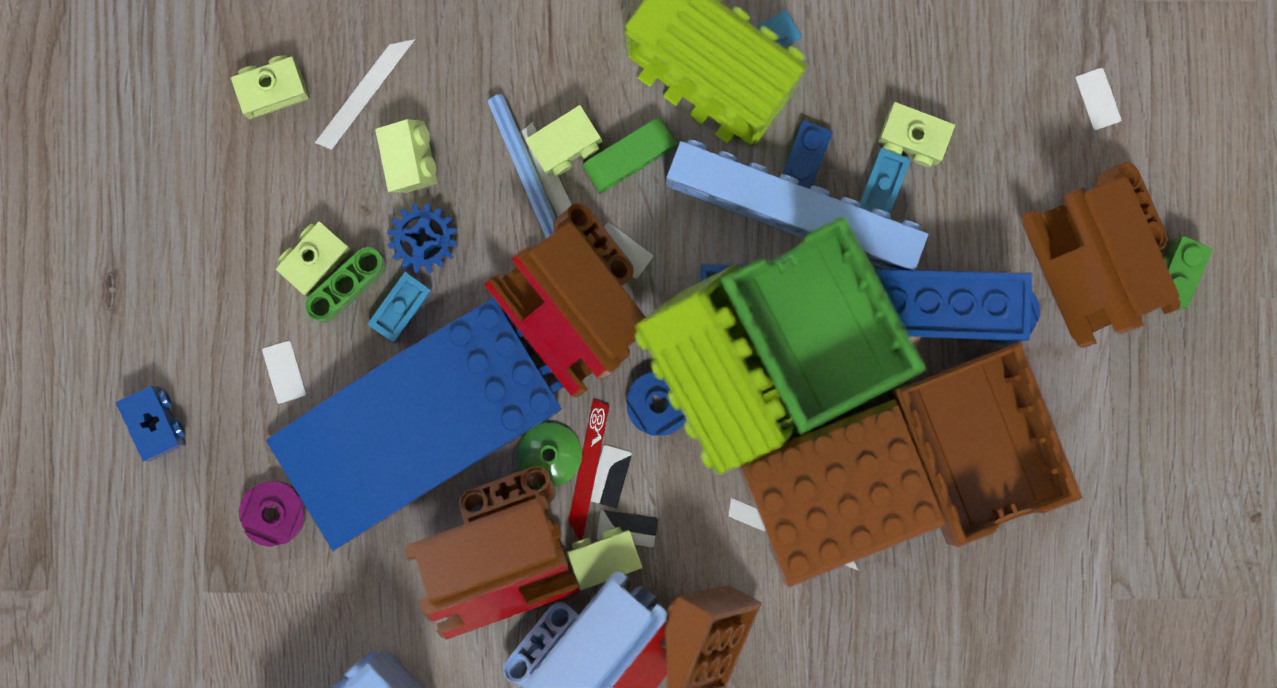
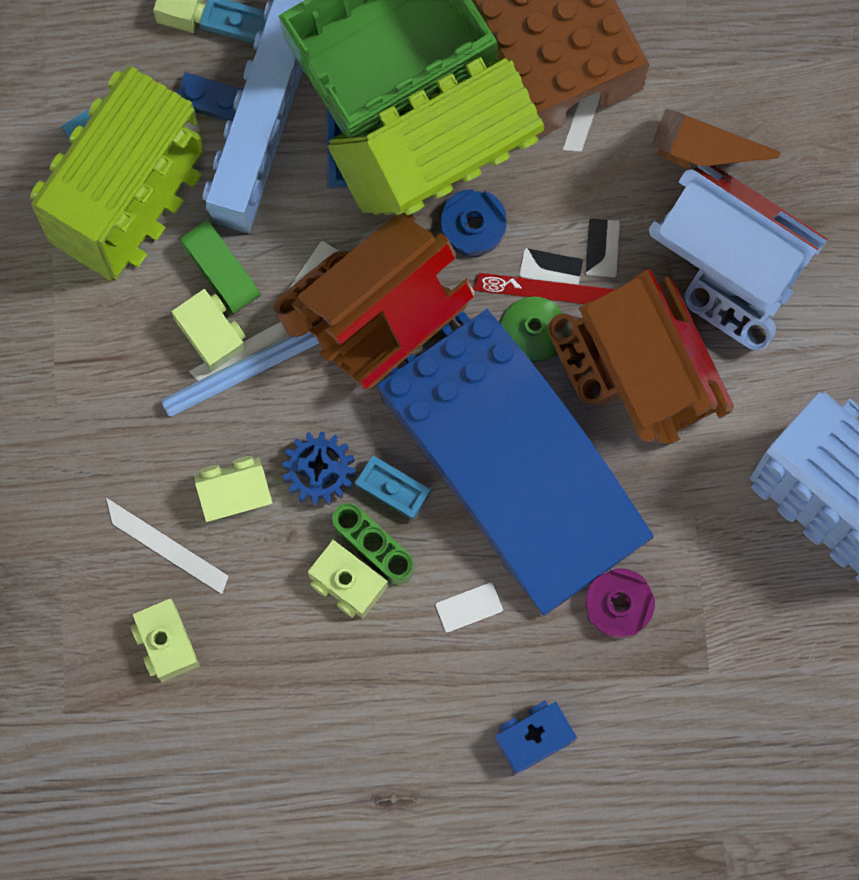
camera: 95 degrees left, 10 degrees down
yellowish green brick [566,526,643,590] -> none

